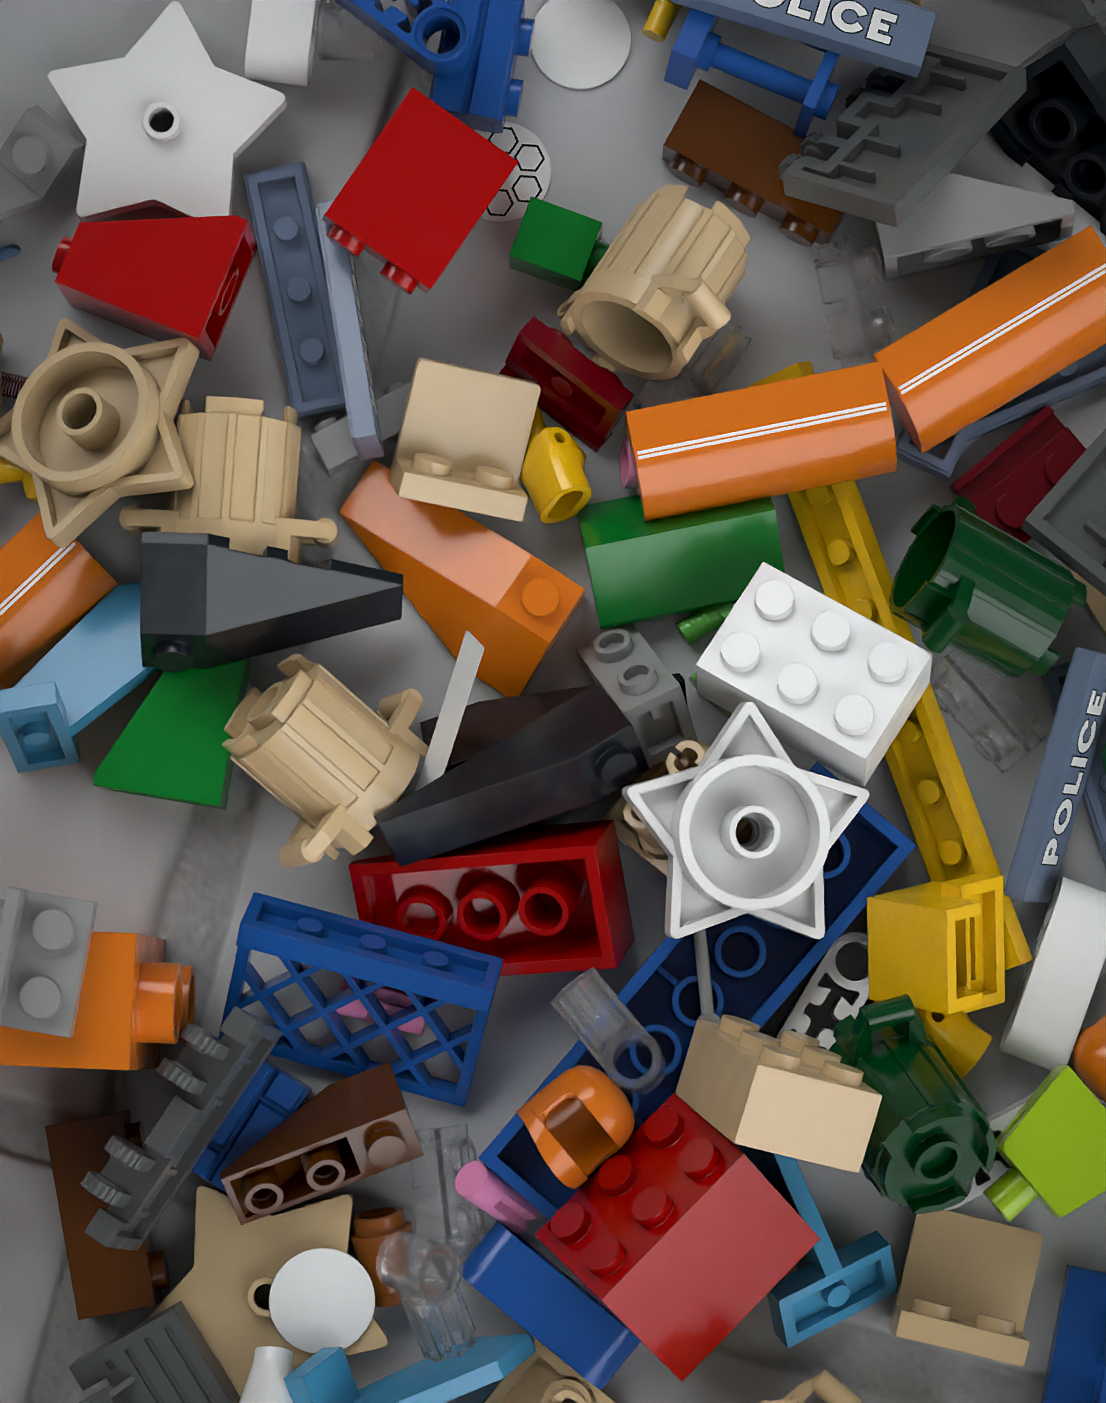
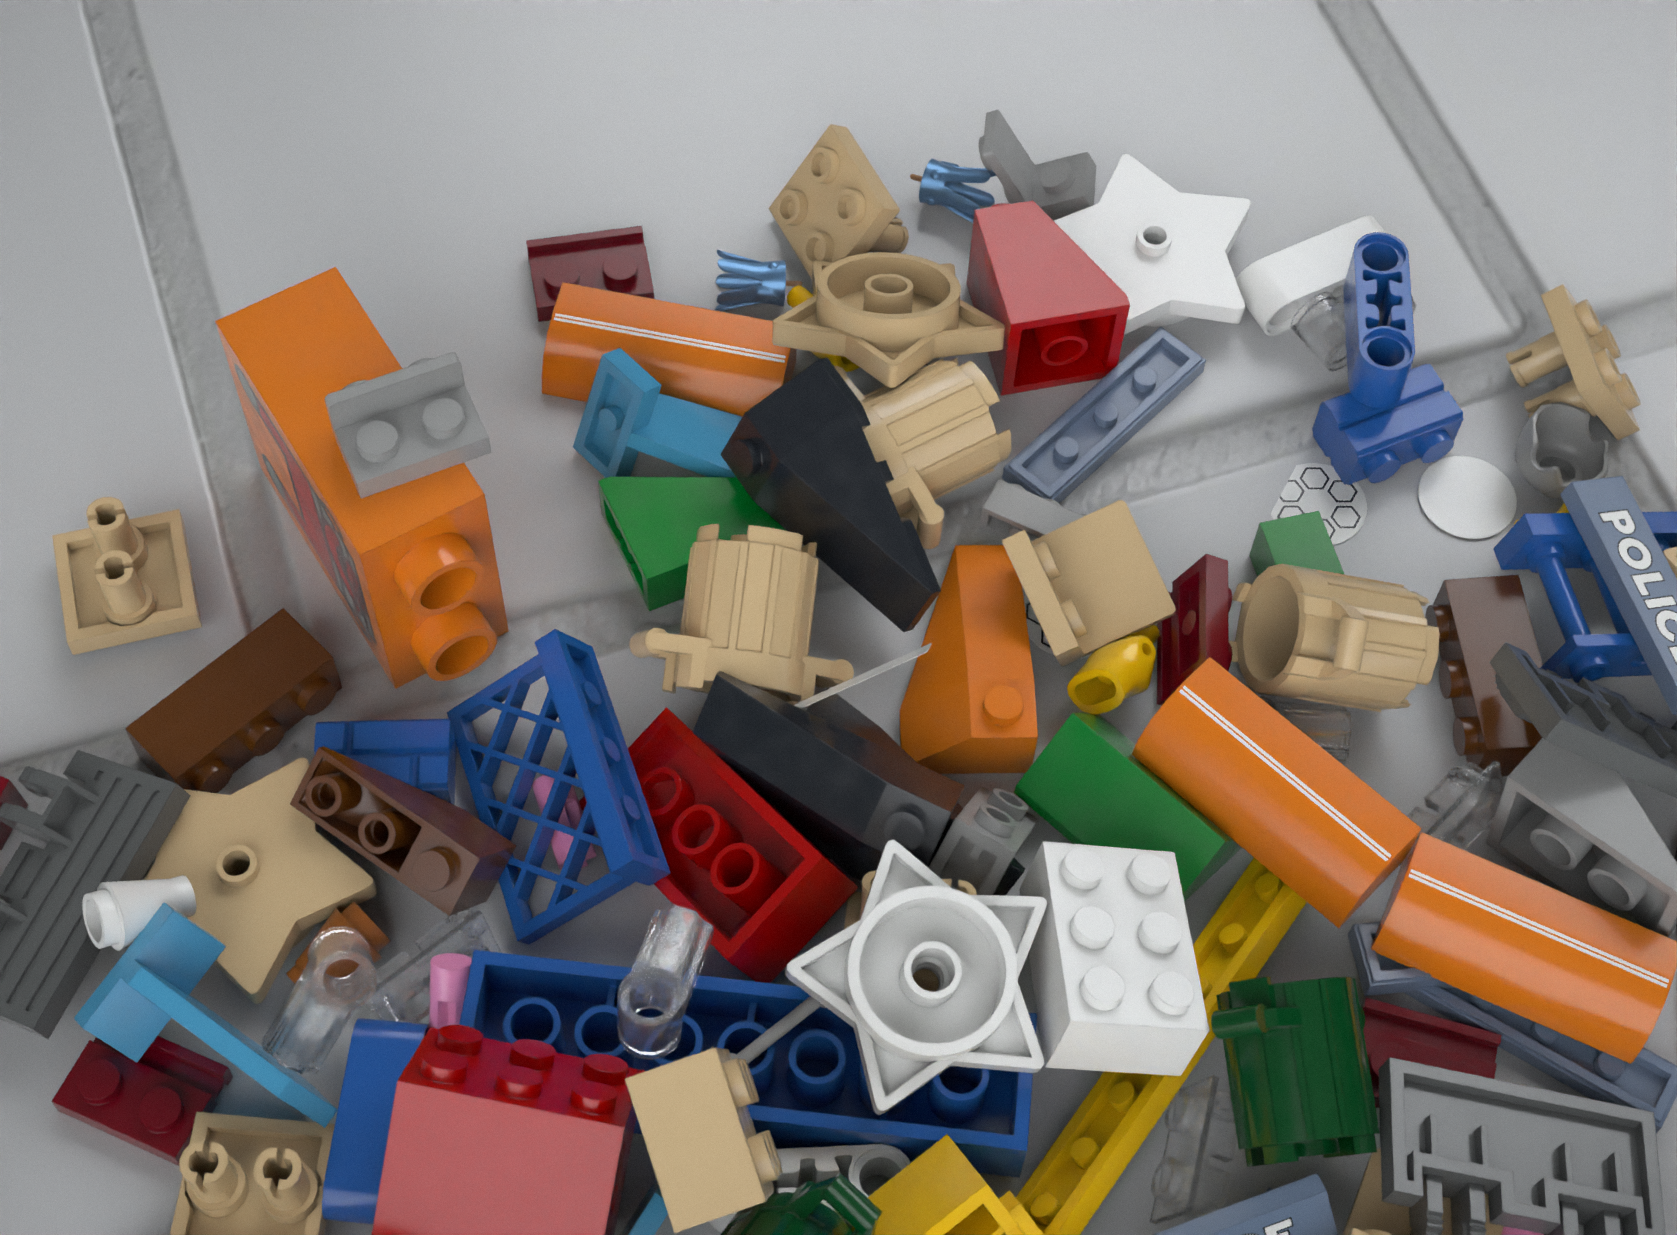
camera: 50 degrees right, 25 degrees down
dark grey hinge [80,1006,283,1251] -> none
white sticker [269,1248,375,1353] -> none
sand blue tile [315,200,385,460] -> none
red slope [322,87,518,295] -> none
orange helmet [516,1066,635,1190] -> none

